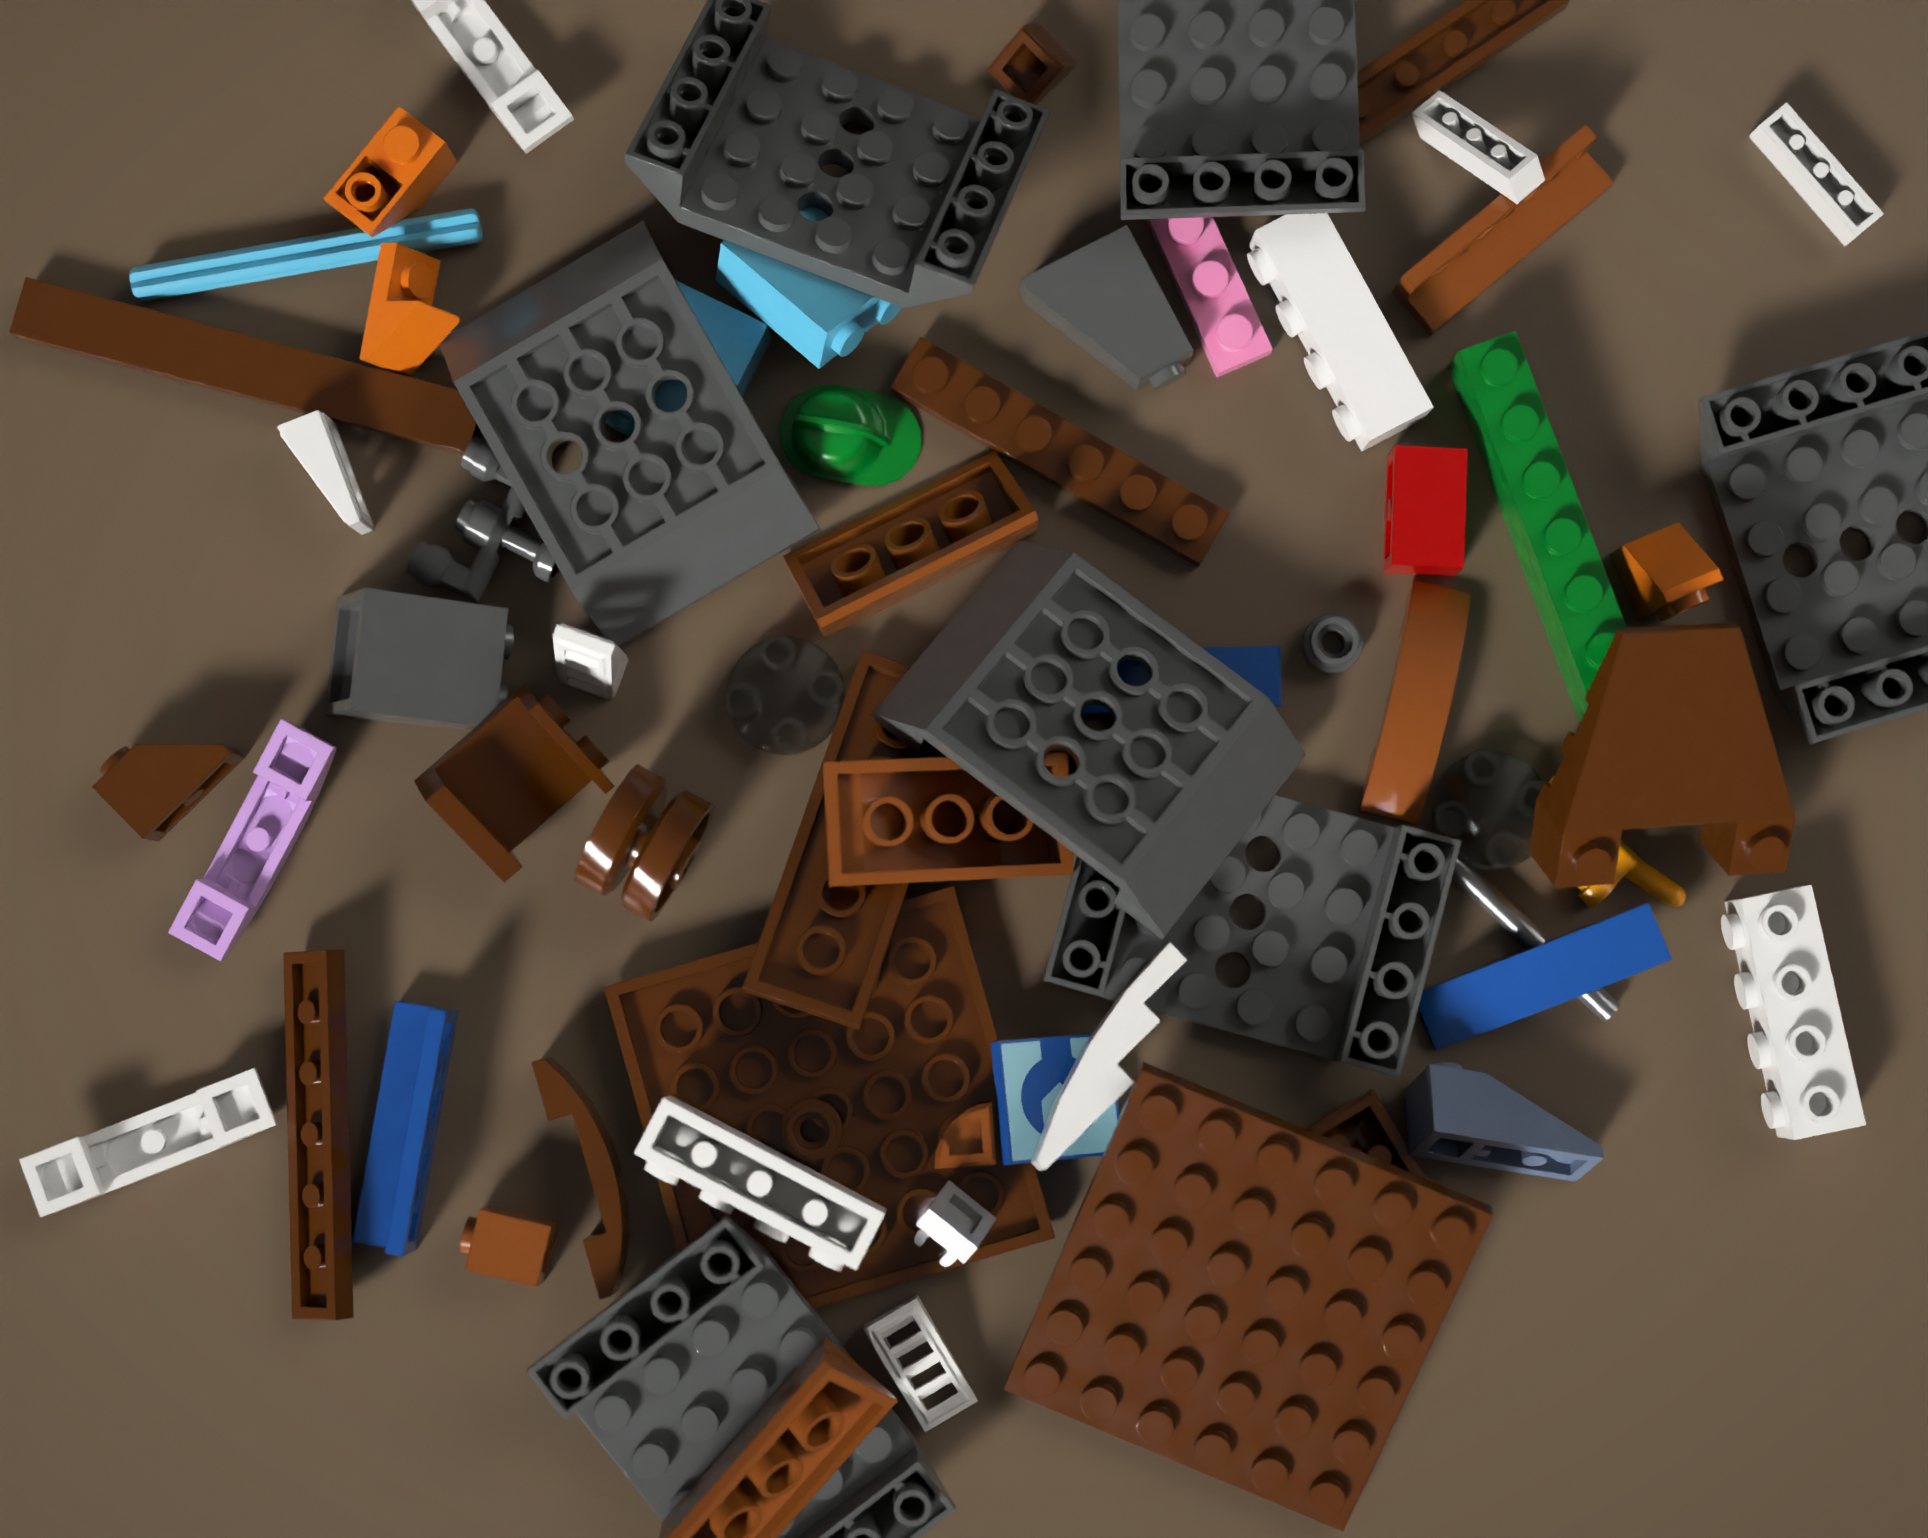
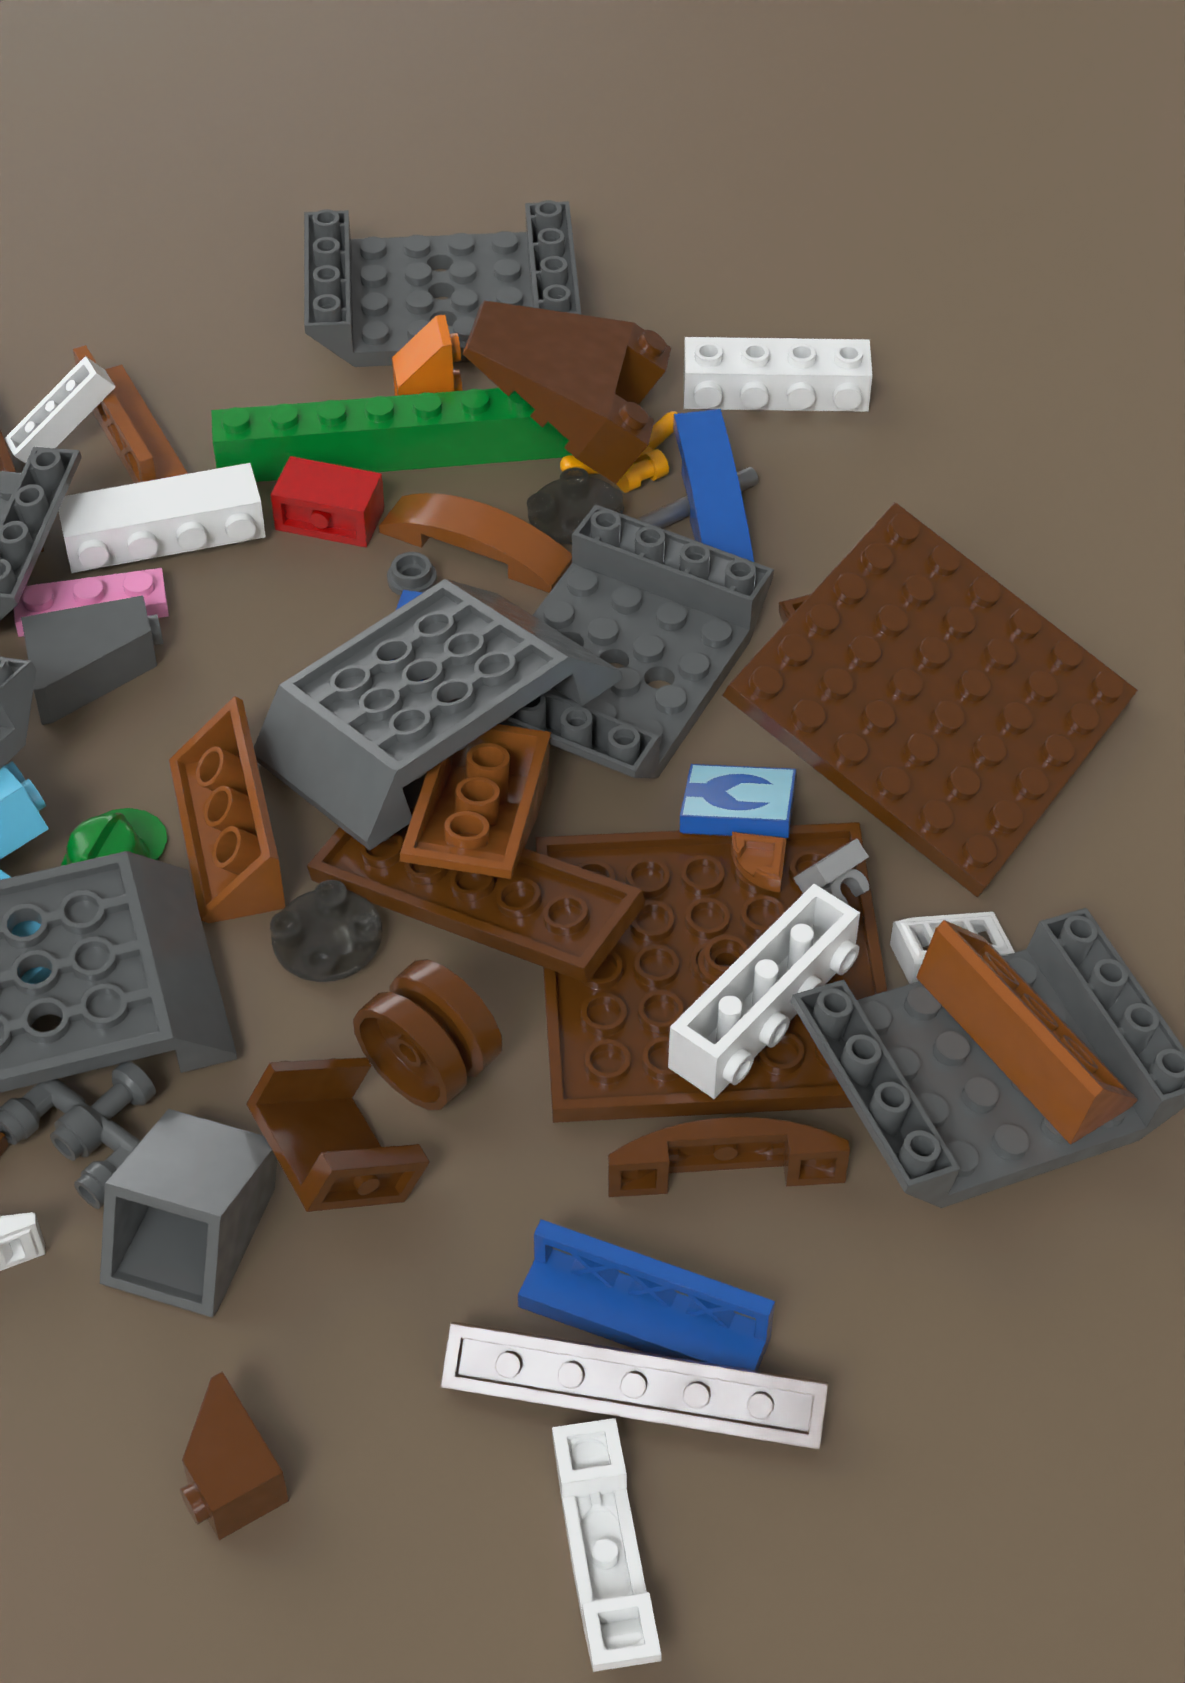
camera: 75 degrees left, 35 degrees down
lavender slope [168,719,337,961] -> none
dark orange brick [460,1205,559,1287] -> none
white slope [553,623,629,700] -> none
reddish brown plate [890,337,1230,567] -> none
white slope [1031,942,1187,1171] -> none
sand blue slope [1405,1062,1604,1182] -> none
white piece [1749,102,1884,246] -> none

